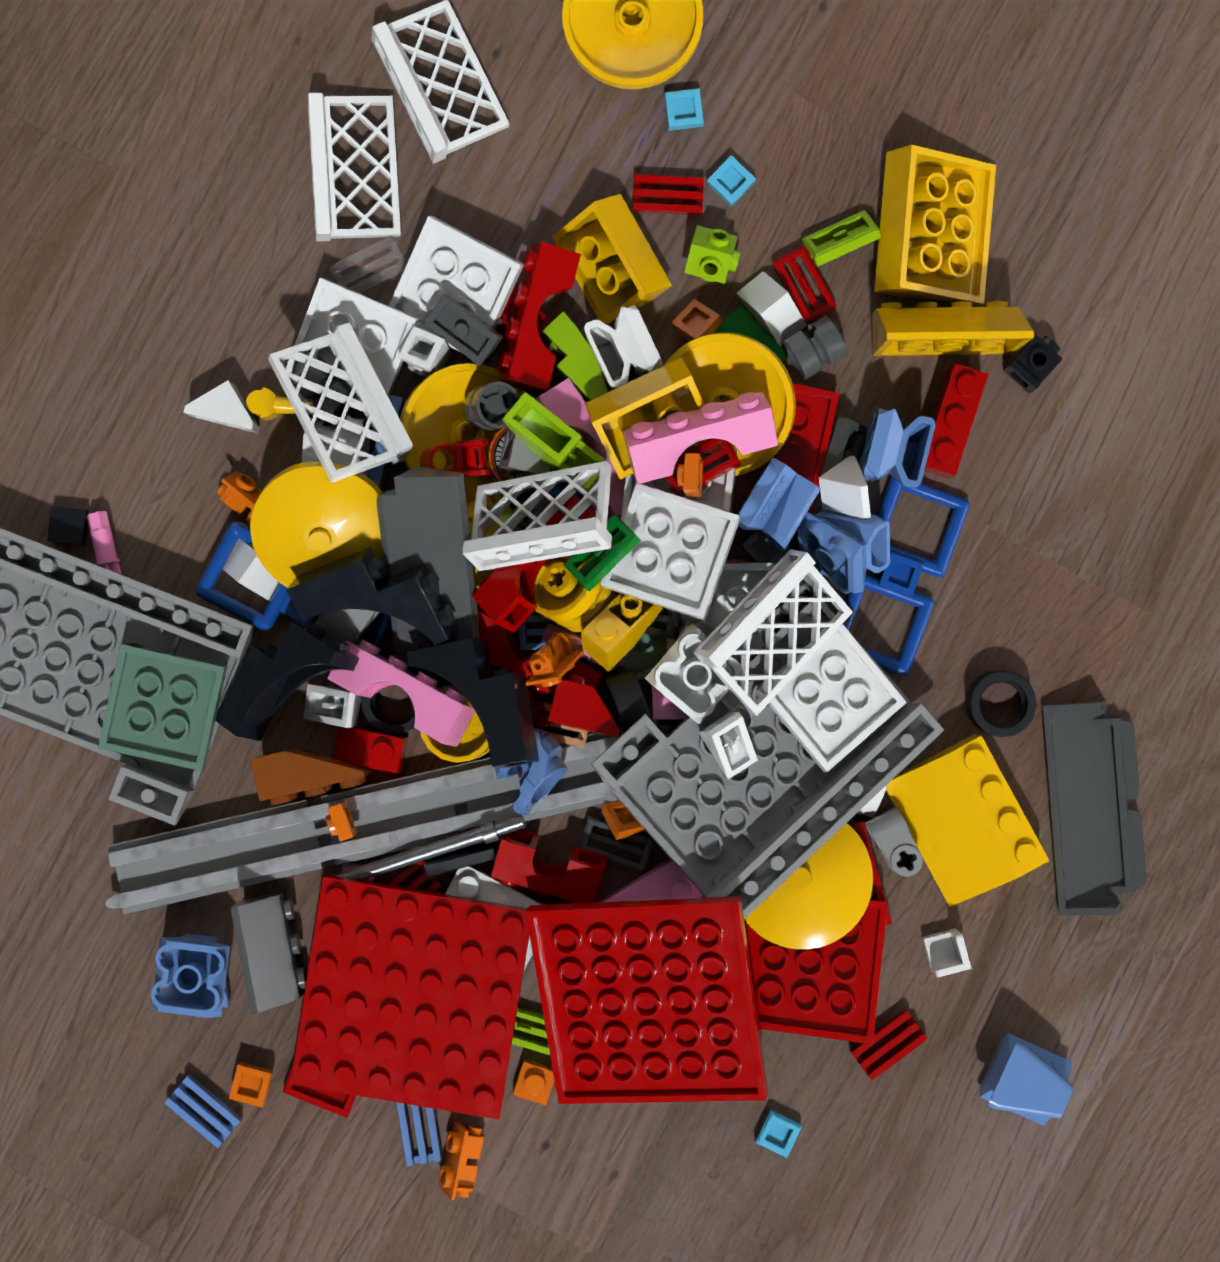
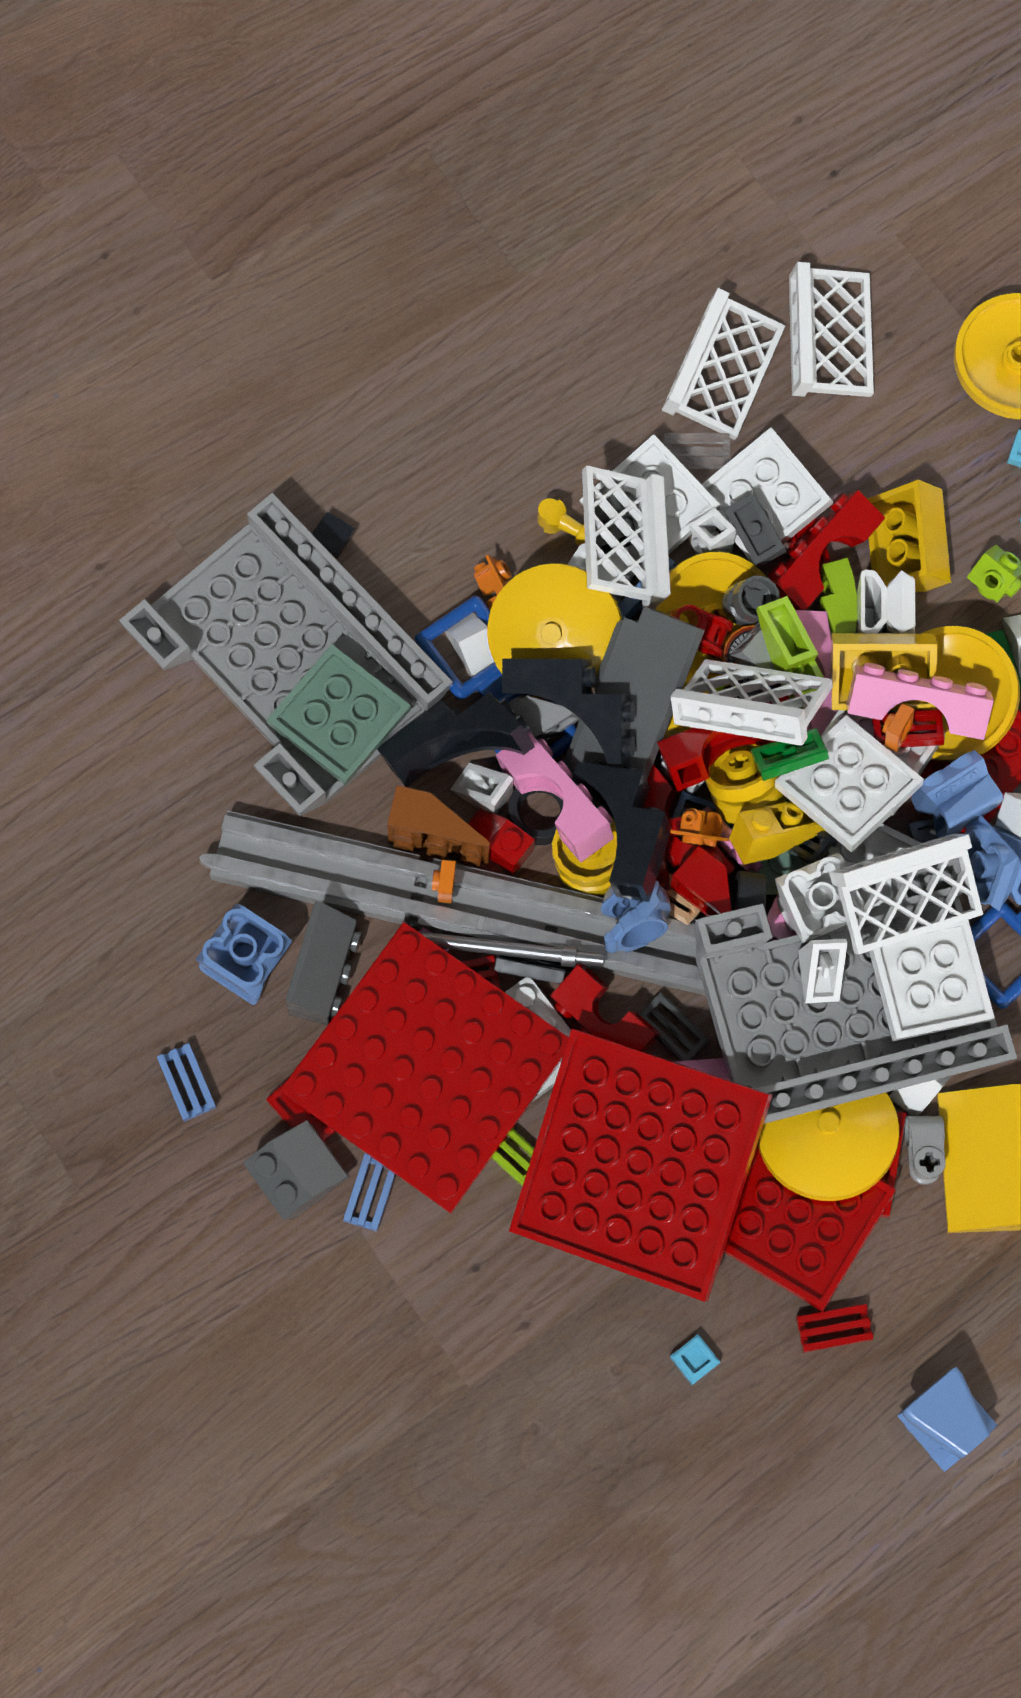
camera: 20 degrees right, 15 degrees down
bright pink piece [87,511,122,575] -> none
white slope [183,380,260,434] -> none
orange plate [229,1062,274,1108] -> none
orange hinge [439,1120,485,1200] -> none
orange plate [513,1059,554,1106] -> none
orange plate [602,800,647,840] -> none
red tile [633,174,704,215] -> none
orange plate [671,299,722,341] -> none
white panel [921,928,972,977] -> none
none -> dark grey slope [243,1120,349,1220]

